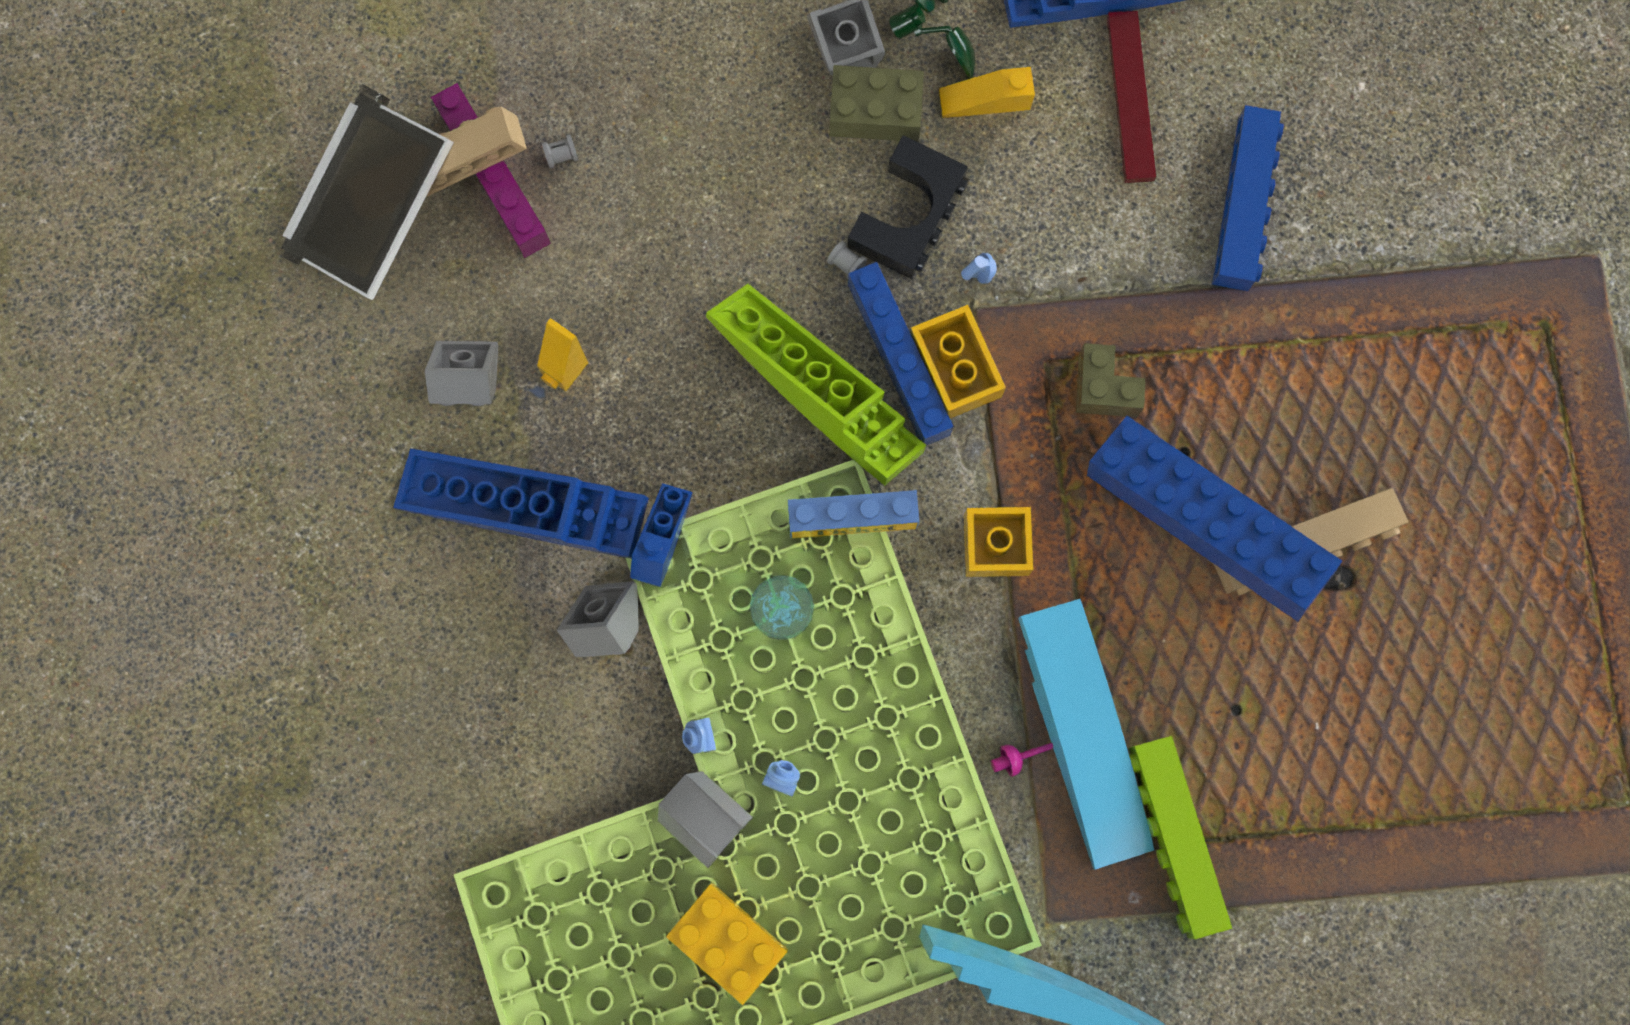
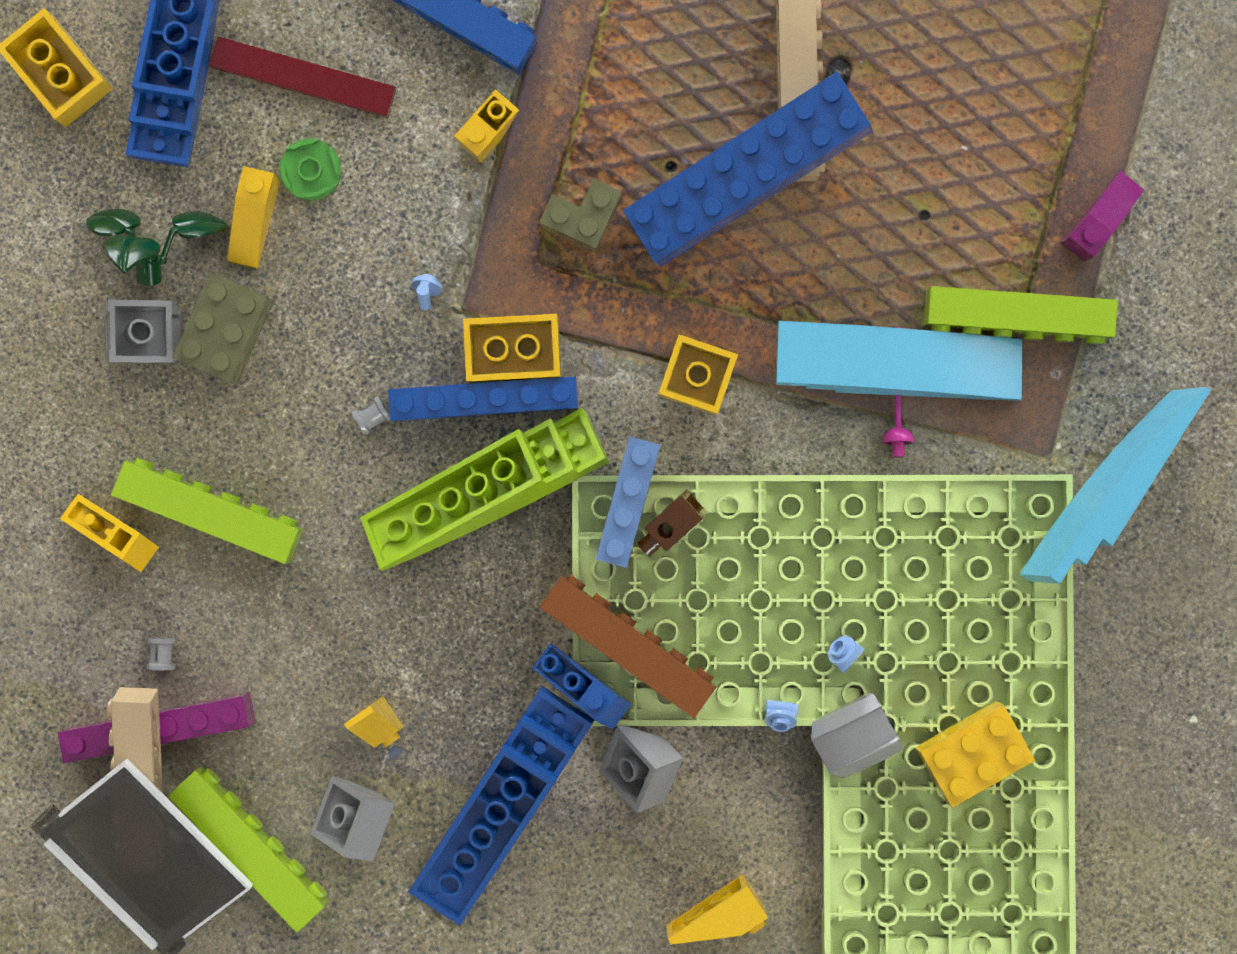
camera: 65 degrees left, 10 degrees up
clear light blue tile [750,575,814,640] -> none
black arch [847,135,970,279] -> none
none -> yellow slope [60,494,159,572]
none -> lime brick [111,457,304,564]
none -> lime brick [168,766,329,933]
none -> bright green tile [279,138,342,201]
none -> yellow slope [454,89,519,163]
none -> dark orange brick [539,574,716,718]
none -> reddish brown torso [637,489,708,557]
none -> yellow slope [666,874,768,945]
none -> magenta slope [1061,171,1144,262]

